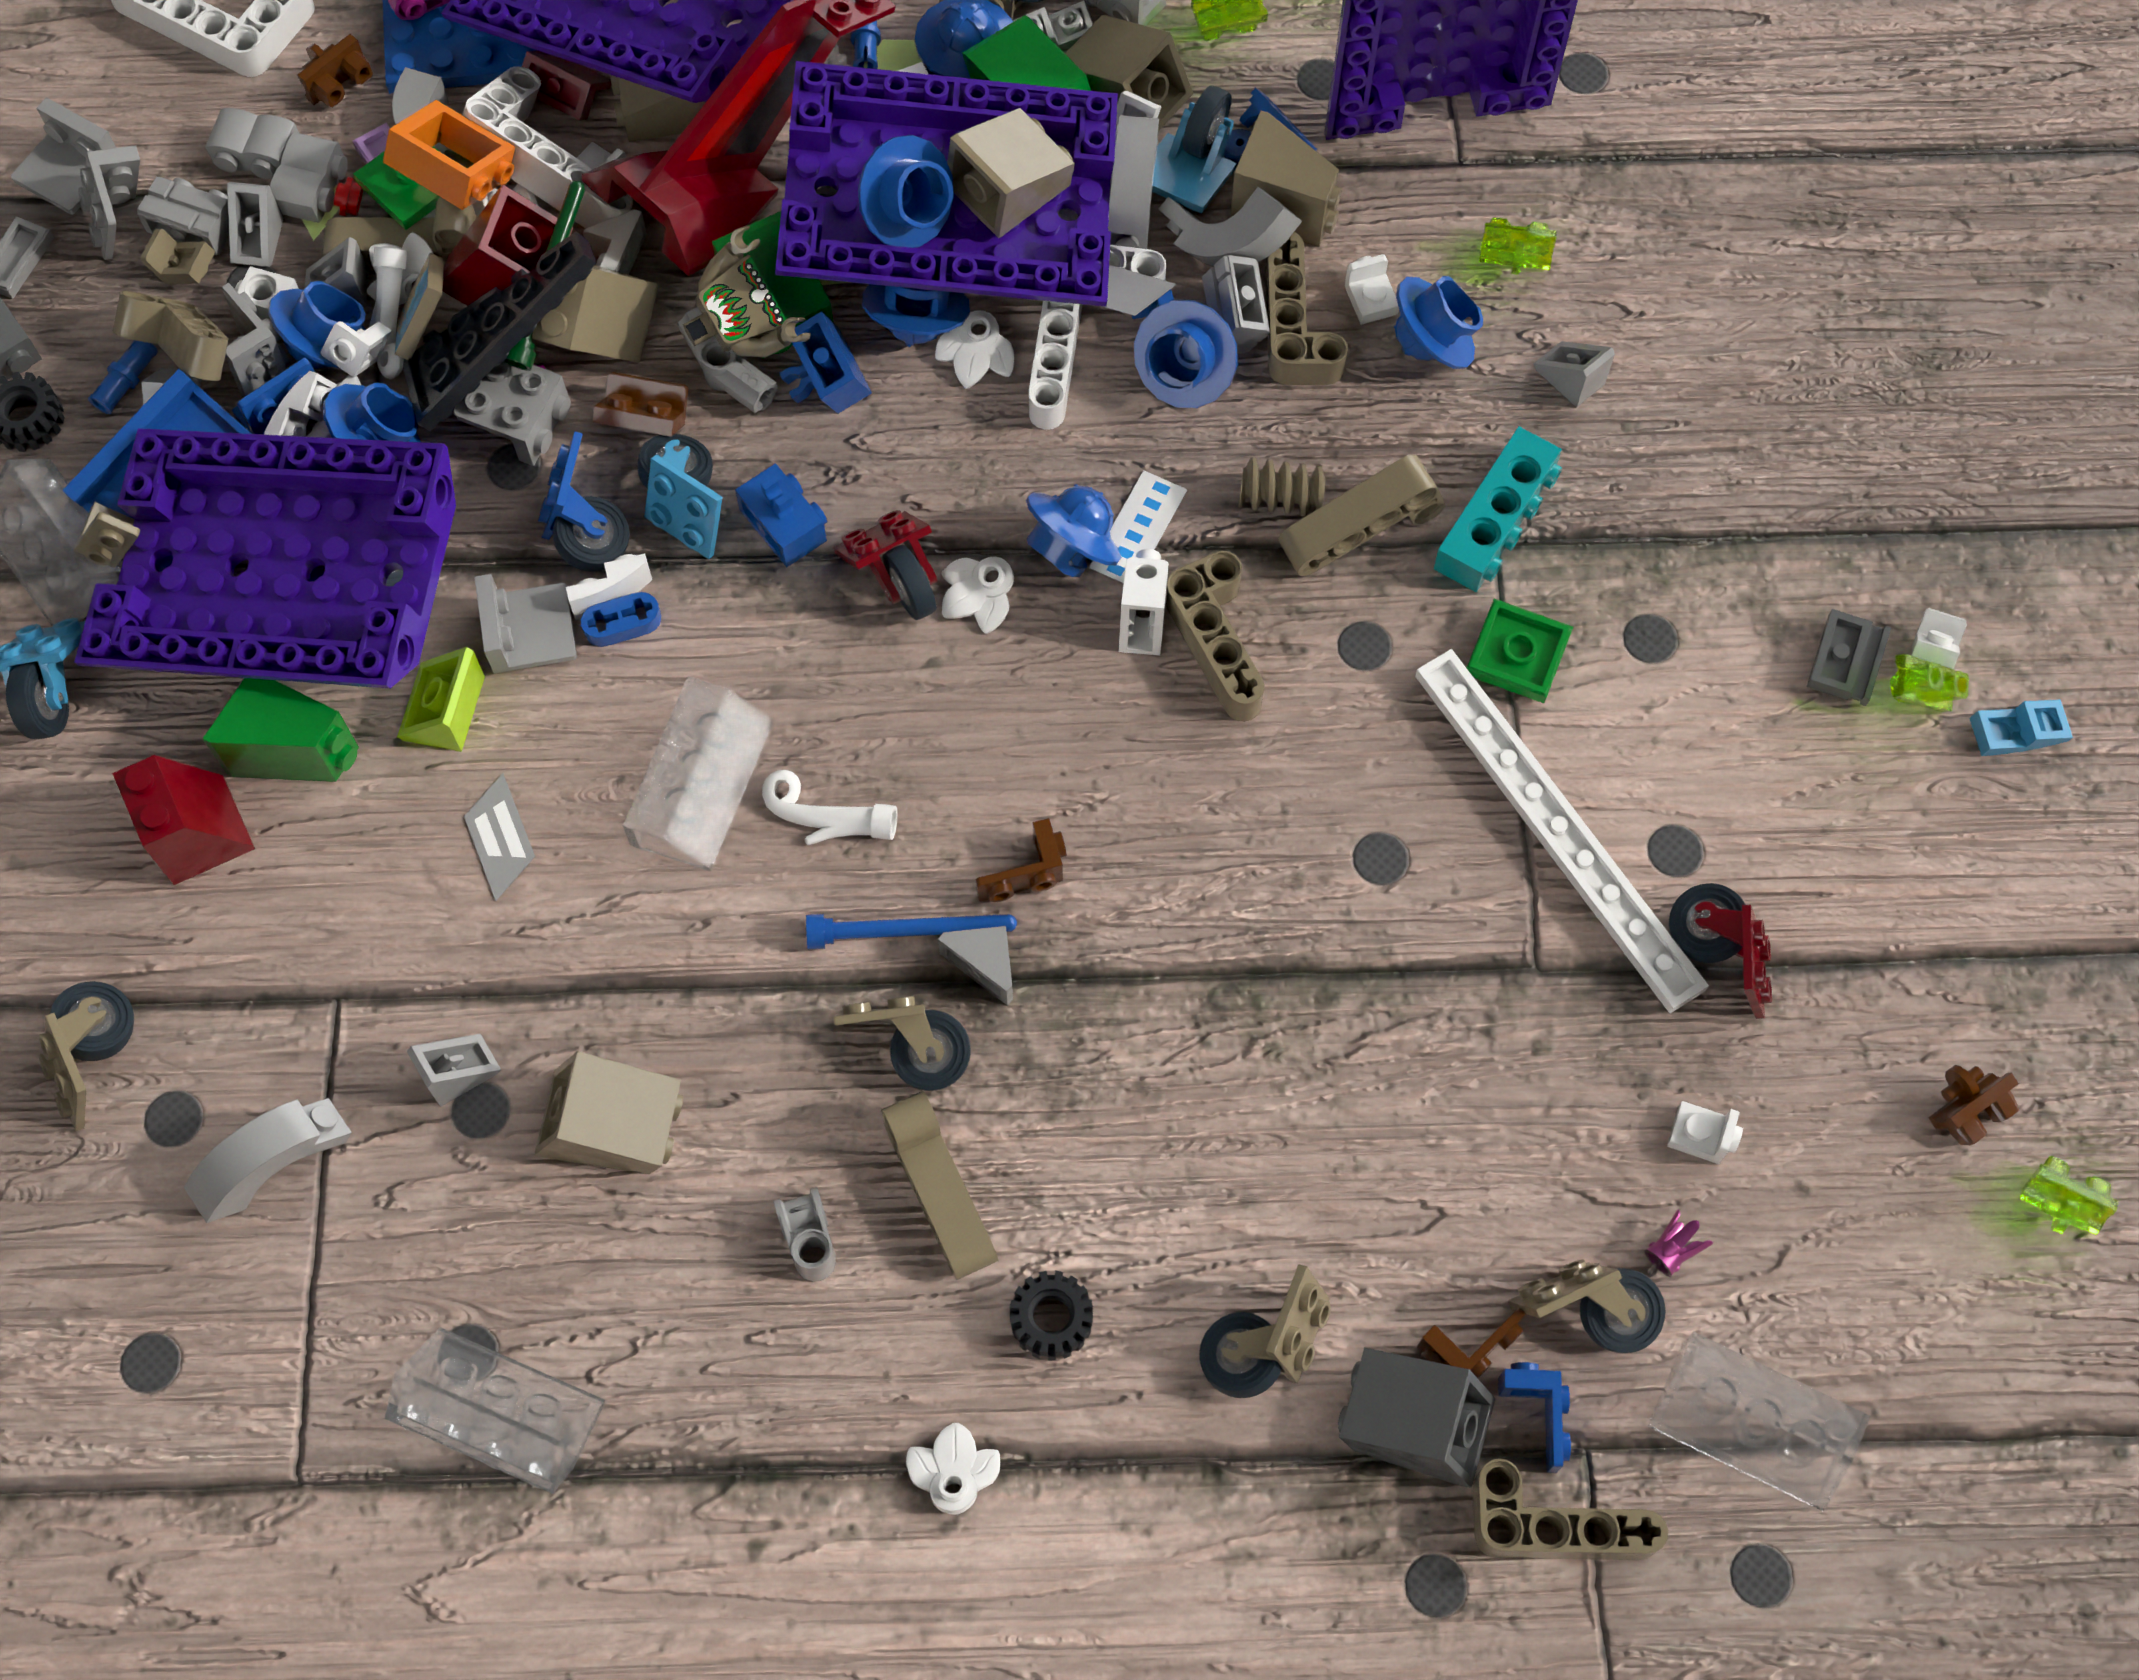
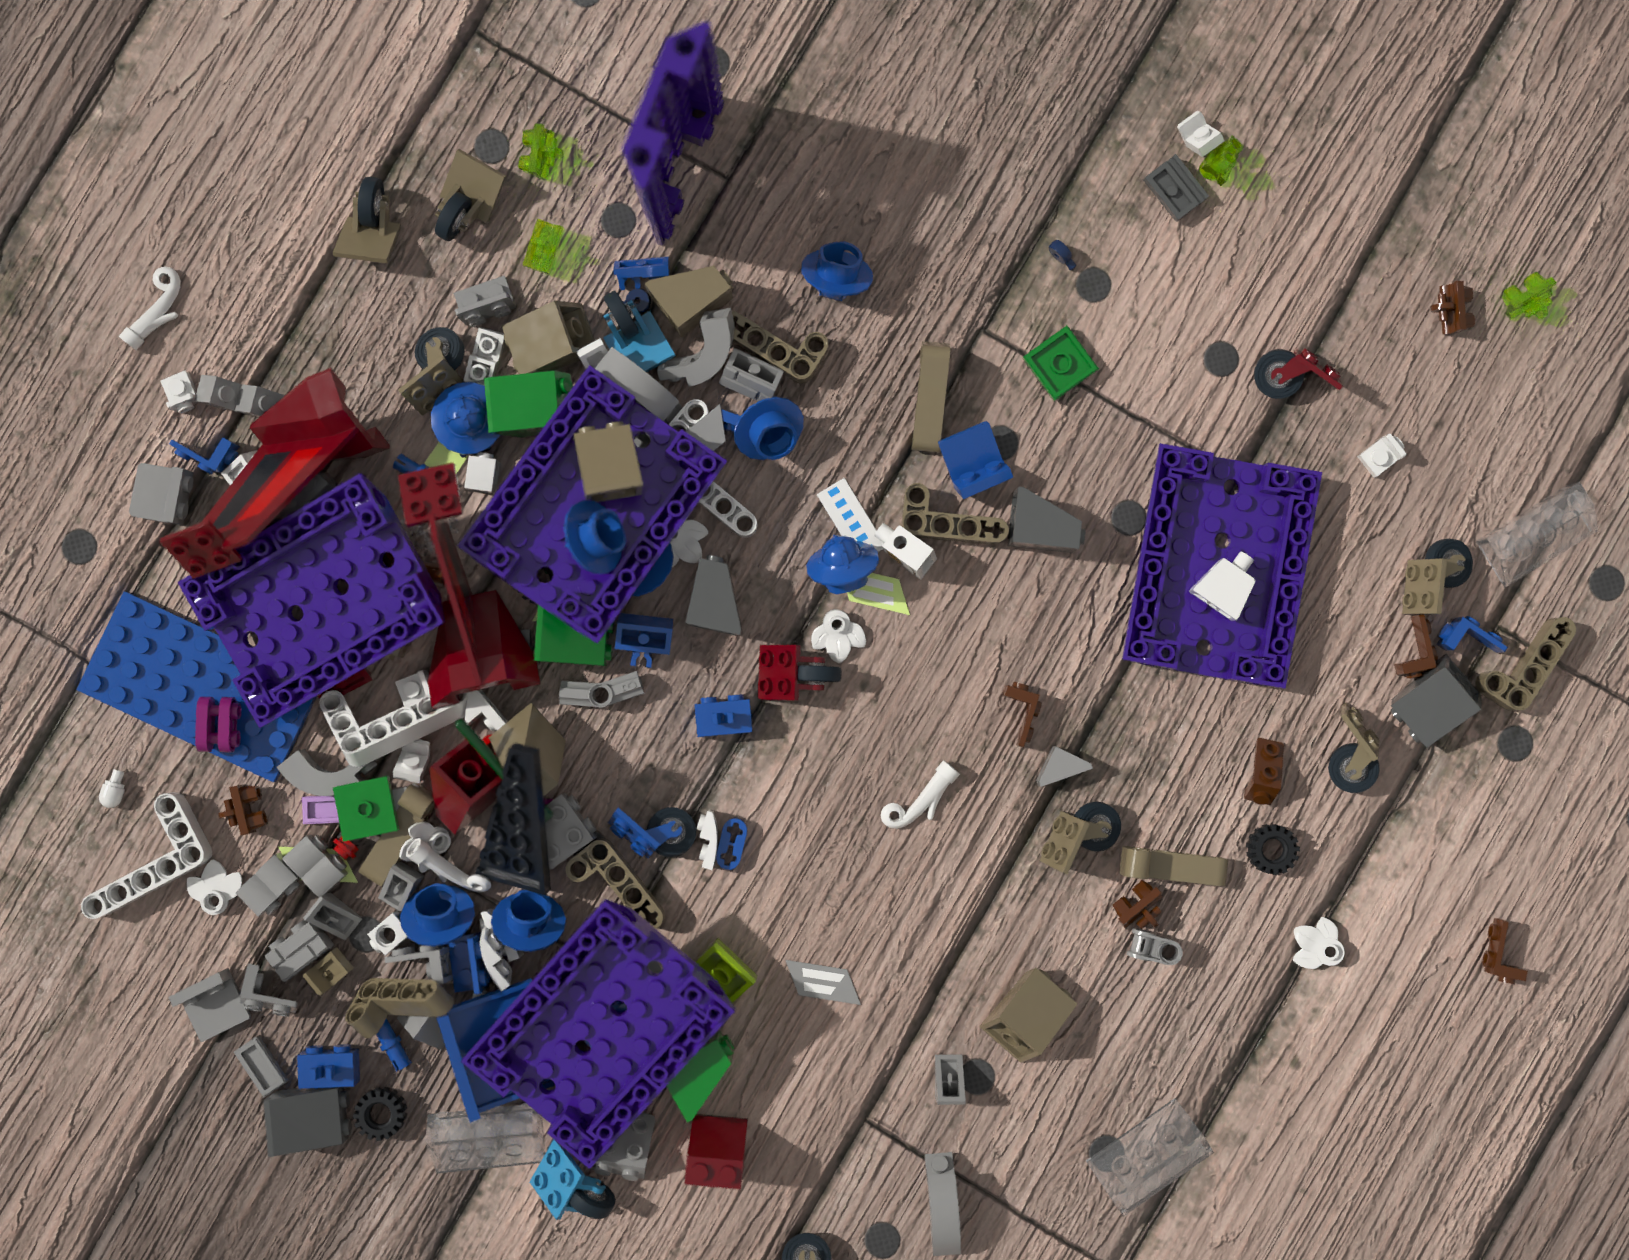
camera: 60 degrees left, 20 degrees up
dark tan bracket [74,502,140,568] -> none
white bracket [321,321,392,377] -> none
orange window [383,100,515,210] -> none
dark tan tile [395,253,444,360] -> none
light grey bracket [474,574,577,674] -> none
reddish brown bracket [592,372,688,437] -> none
clear slope [623,676,773,871] -> none
dark azure plate [637,434,723,559] -> none
dark tan torso [683,226,810,357] -> none
blue piece [806,914,1017,950] -> none
dark tan piece [1238,457,1325,517] -> none
white bracket [1344,254,1399,325] -> none
white plate [1415,649,1709,1014] -> none
teal brick [1433,426,1563,593] -> none
clear neon green hips [1479,217,1557,275] -> none
light grey slope [1533,341,1615,408] -> none
flat silver piece [1644,1209,1713,1277] -> none
dark azure slope [1969,699,2073,756] -> none
none -> white plate [187,860,242,915]
none -> blue brick [297,1044,360,1089]
none -> dark tan beam [565,838,665,929]
none -> light grey bracket [590,1113,655,1181]
none -> dark grey slope [686,555,743,637]
none -> yellowish green sticker [847,573,910,615]
none -> blue bracket [938,421,1013,499]
none -> dark grey slope [1007,487,1086,553]
none -> dark blue piece [1048,240,1076,270]
none -> reddish brown hips [1113,880,1163,929]
none -> dark purple slope [1122,443,1322,689]
none -> white torso [1189,551,1255,621]
none -> reddish brown bracket [1244,738,1284,805]

